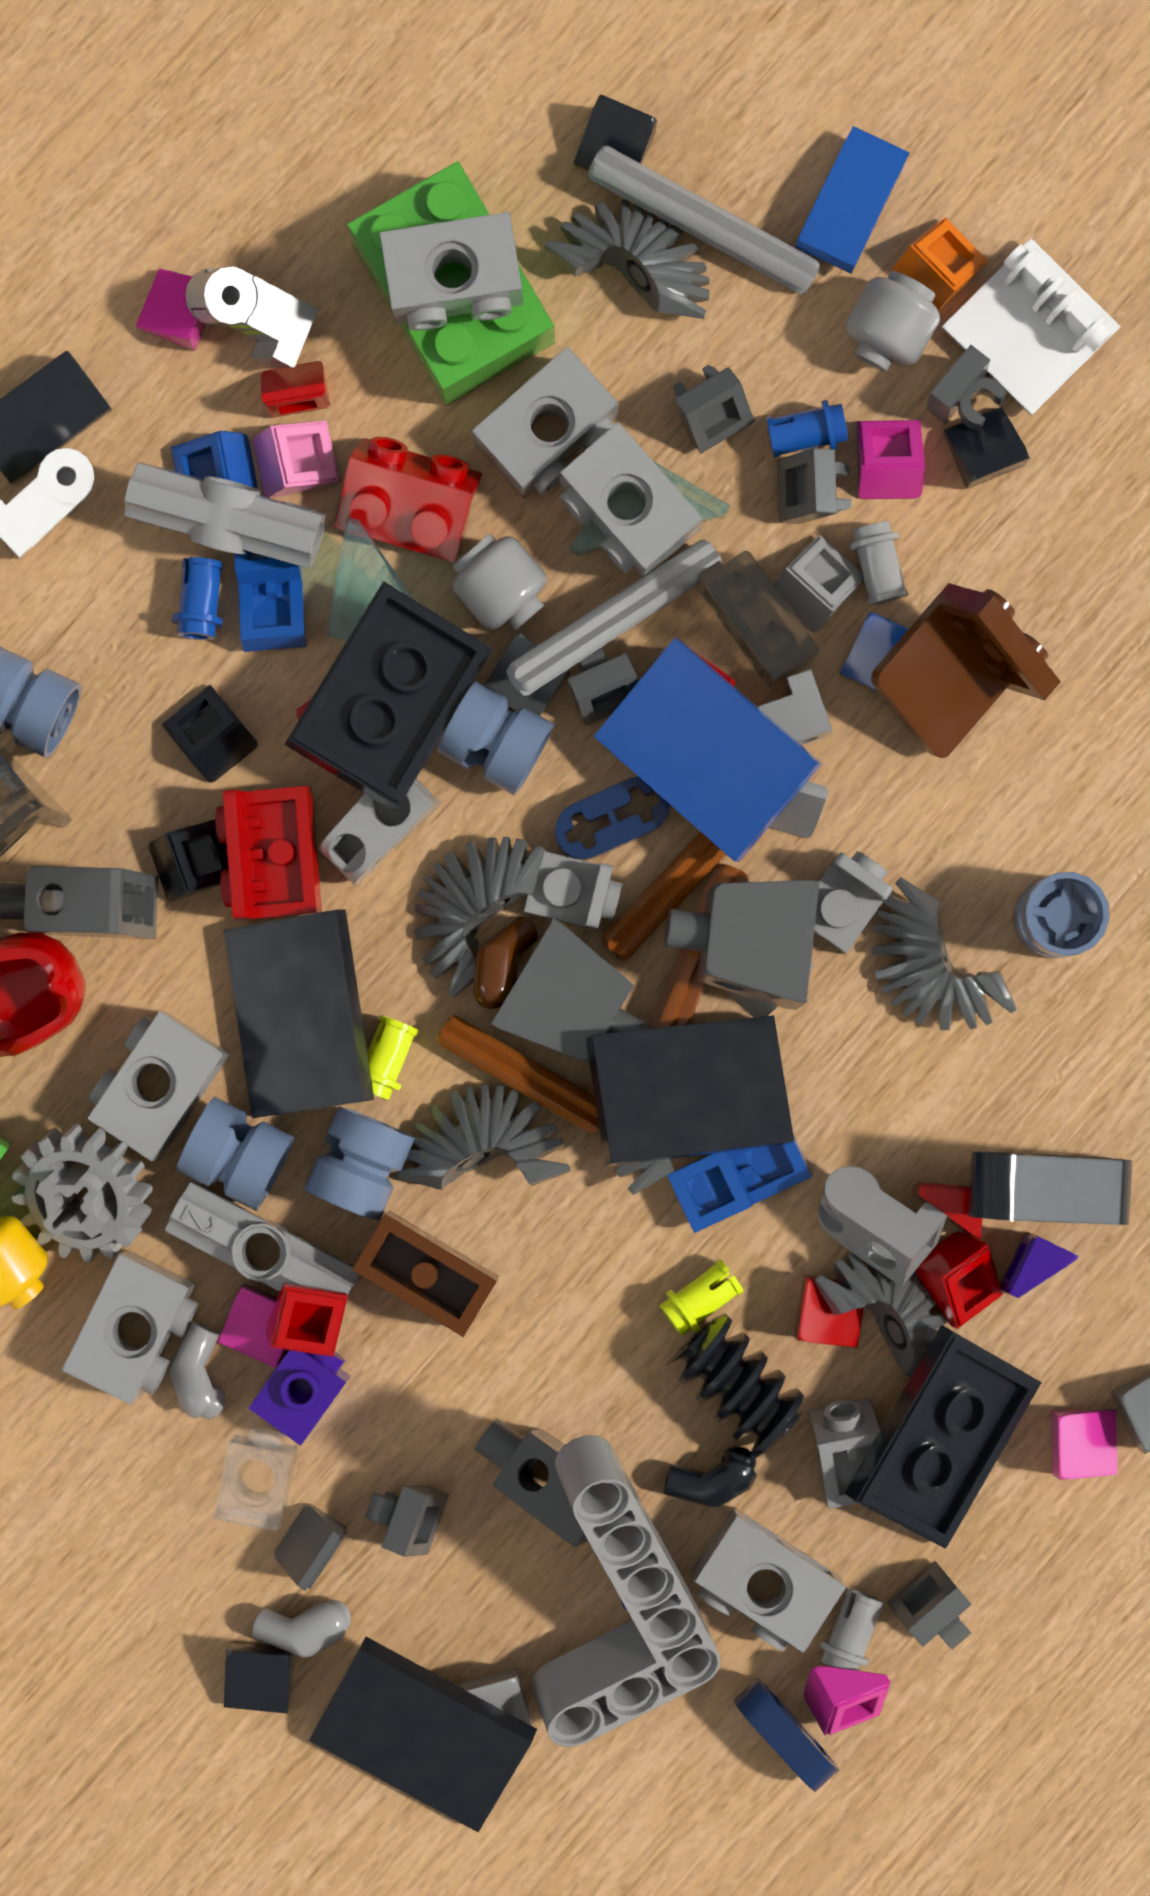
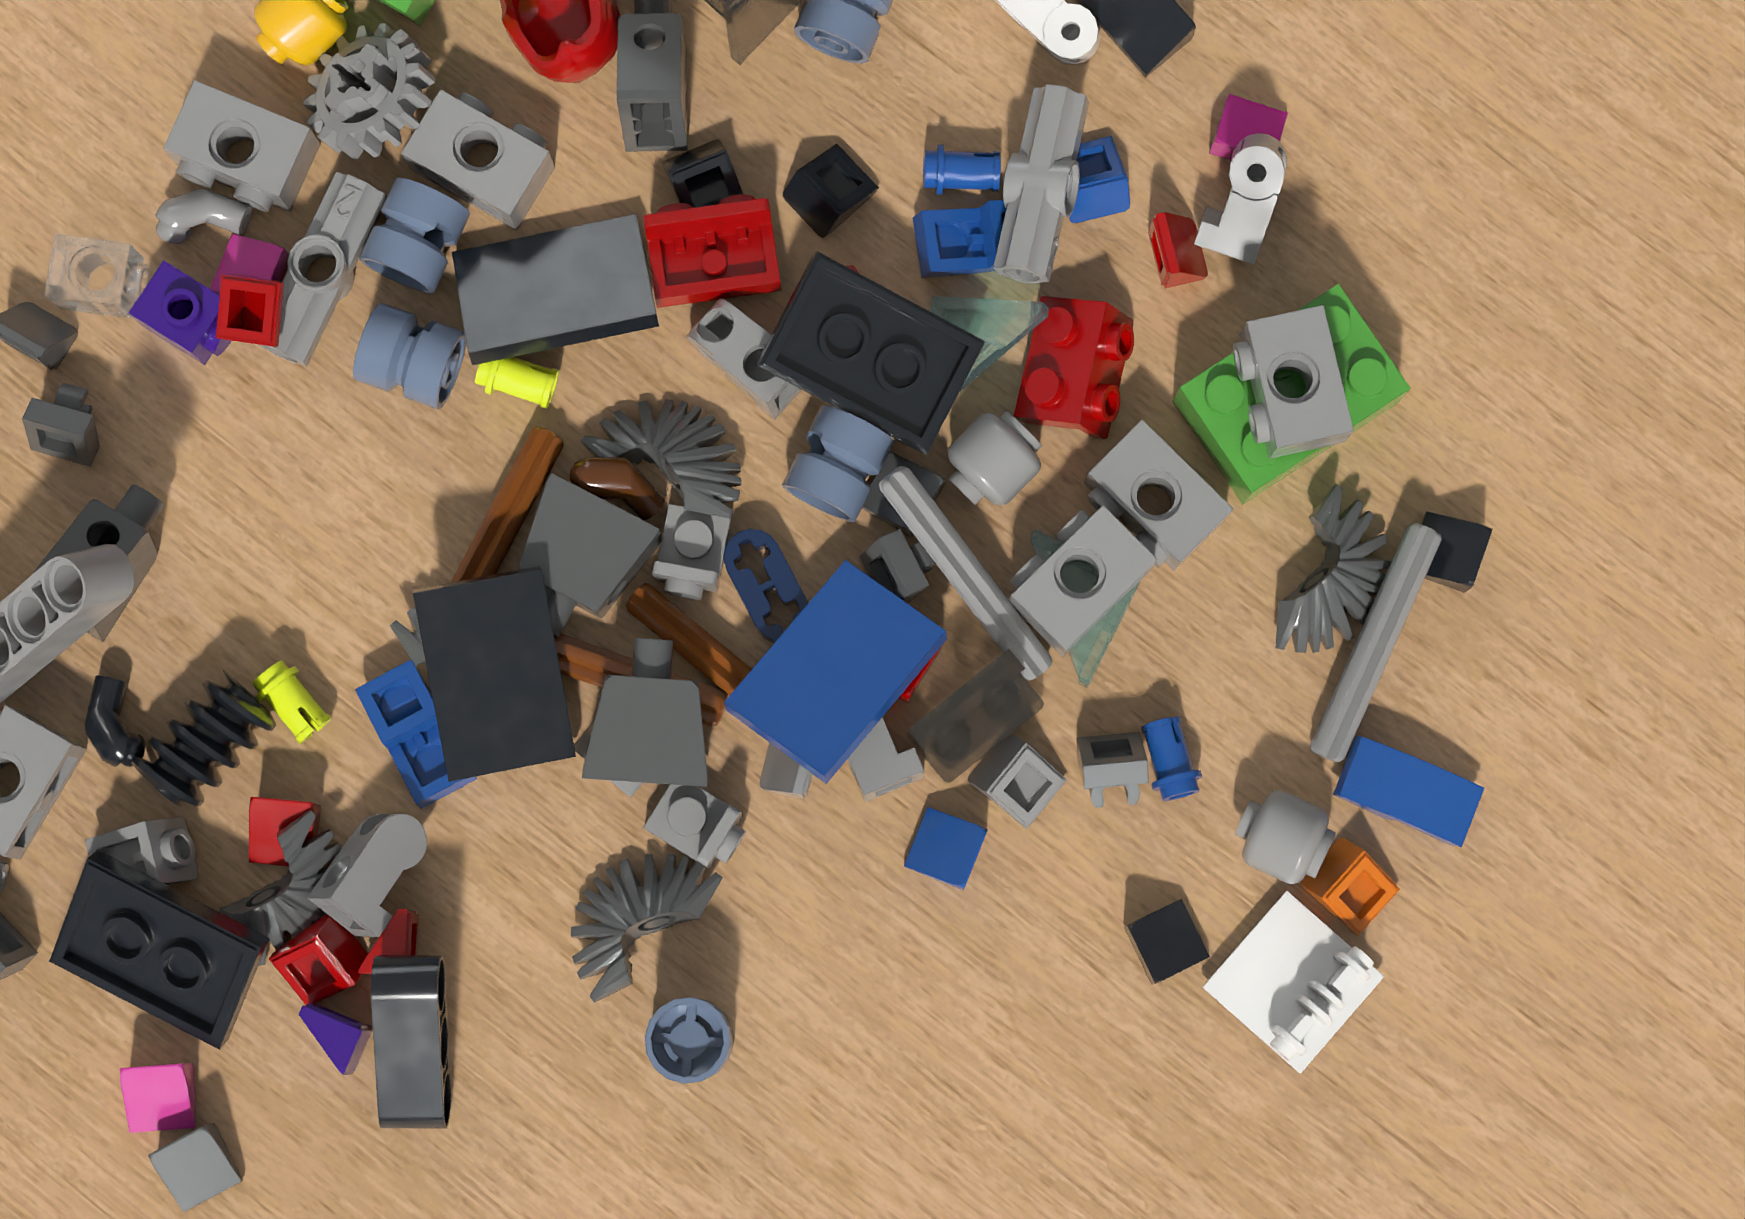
camera: 85 degrees right, 5 degrees down
bright pink slope [253,421,340,498] -> none
reddish brown brick [352,1210,499,1337] -> none
dark grey hair [397,1084,570,1190] -> none
dark grey tile [674,365,755,454] -> none
light grey pin [849,521,909,605] -> none
dark pink slope [857,420,925,499] -> none
reddish brown bracket [871,583,1061,758] -> none
dark grey tile [926,344,1006,431] -> none

